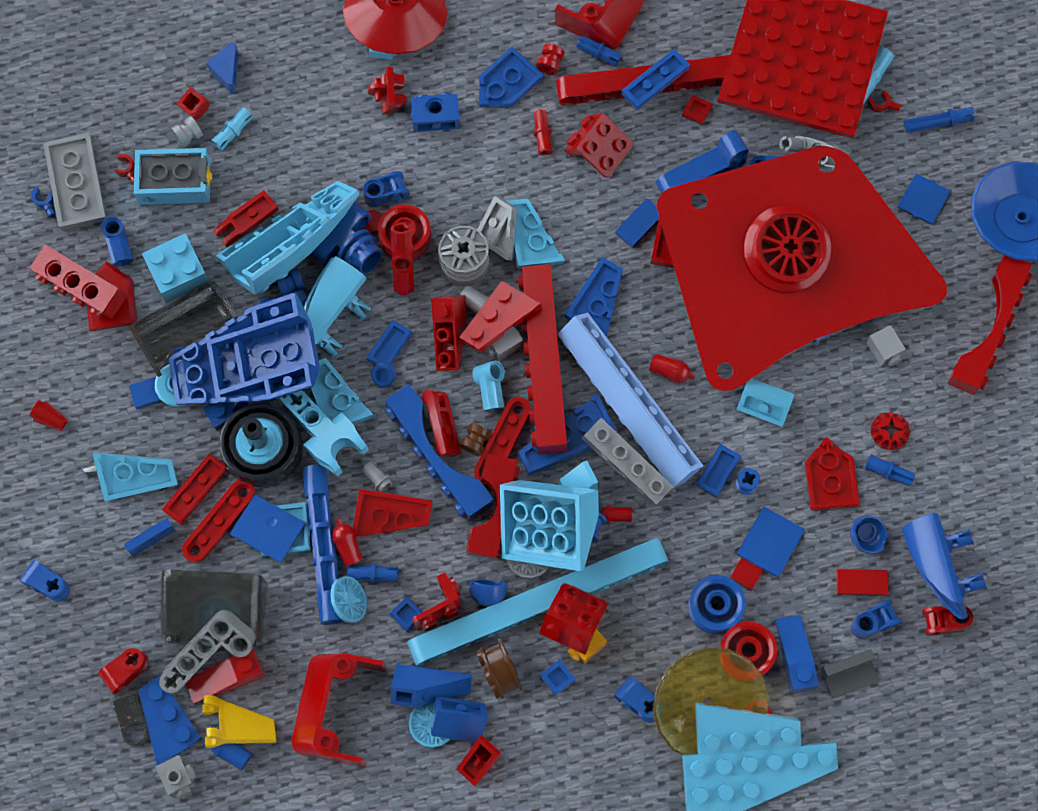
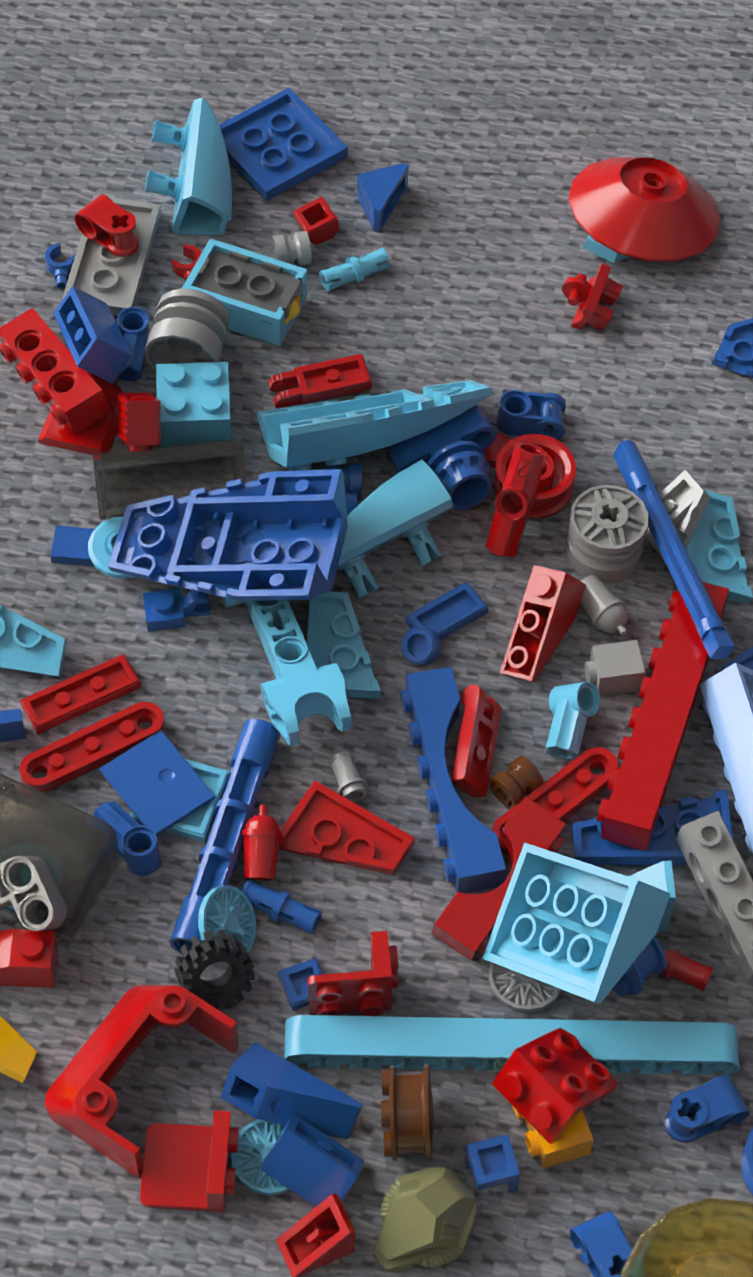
camera: 20 degrees right, 15 degrees down
black wheel [219,403,303,488] -> none
blue brick [411,93,460,132] -> none
wing [459,281,542,353] -> none
blue hair [469,579,508,606] -> none
none -> blue brick [53,286,132,383]
none -> red piece [74,194,139,257]
none -> blue piece [89,801,161,876]
none -> red brick [115,392,161,452]
none -> red bracket [140,1110,239,1212]
none -> medium azure piece [144,98,232,236]
none -> light grey wheel [145,288,230,371]
none -> black tyre [174,930,255,1010]
none -> blue plate [219,88,348,201]
none -> olive helmet [372,1167,478,1273]
none -> blue piece [613,440,735,659]
none -> blue piece [664,1074,750,1143]

